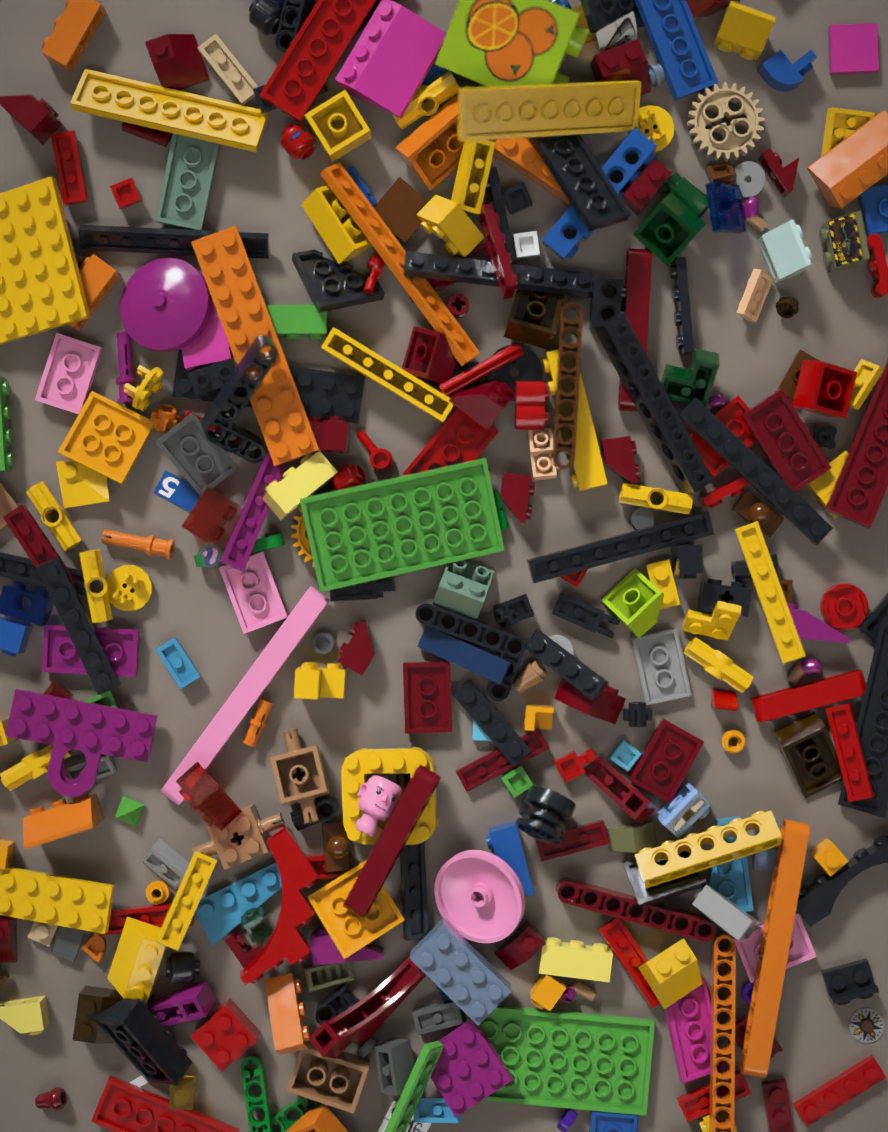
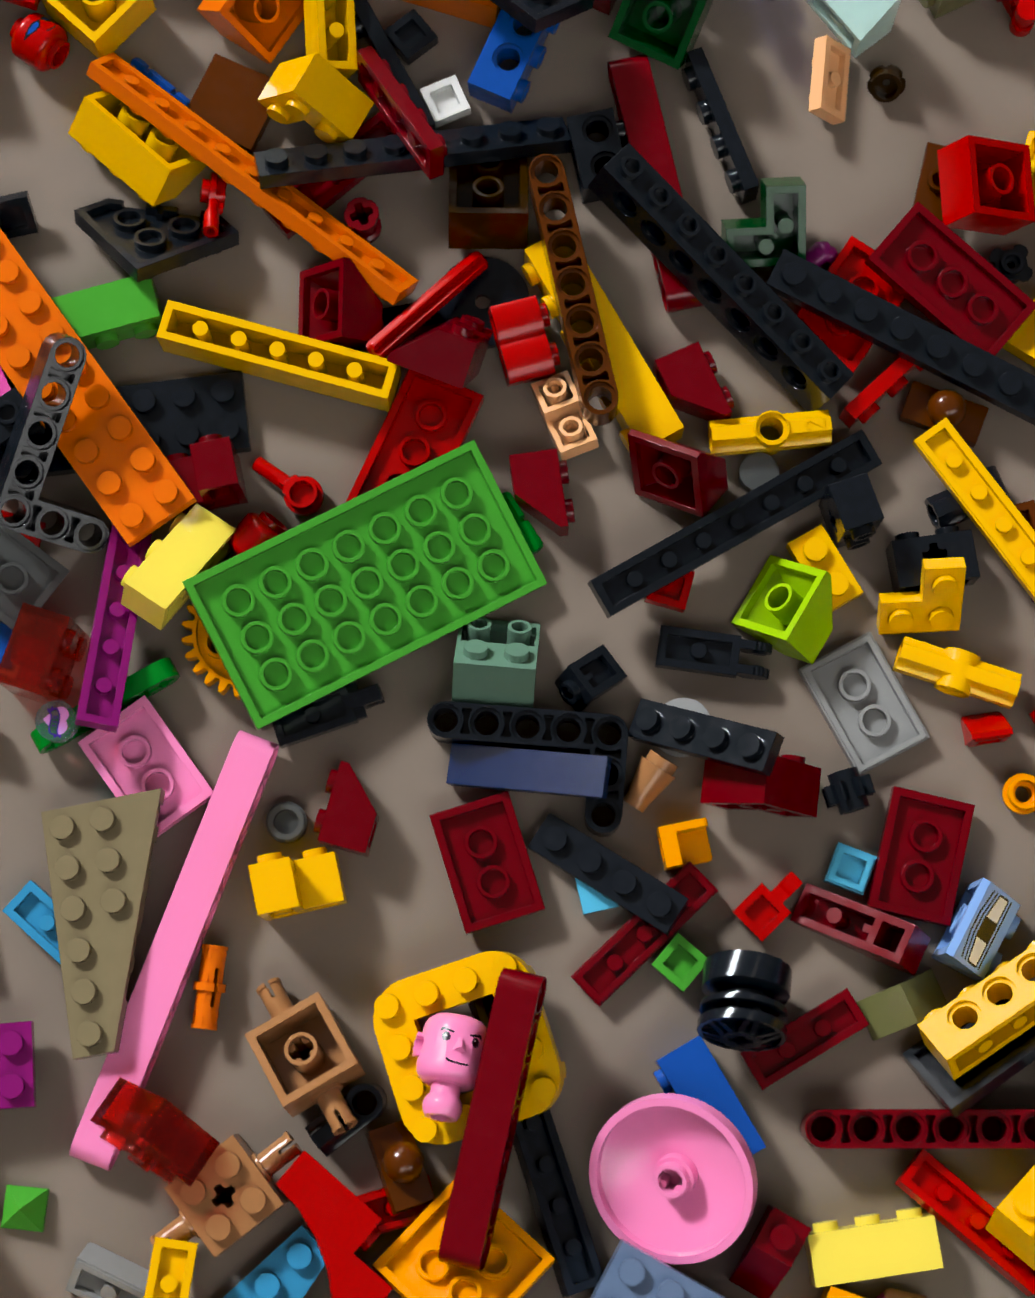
camera: 10 degrees left, 10 degrees down
none -> dark tan wing [41,788,165,1060]
none -> dark red slope [627,429,728,518]

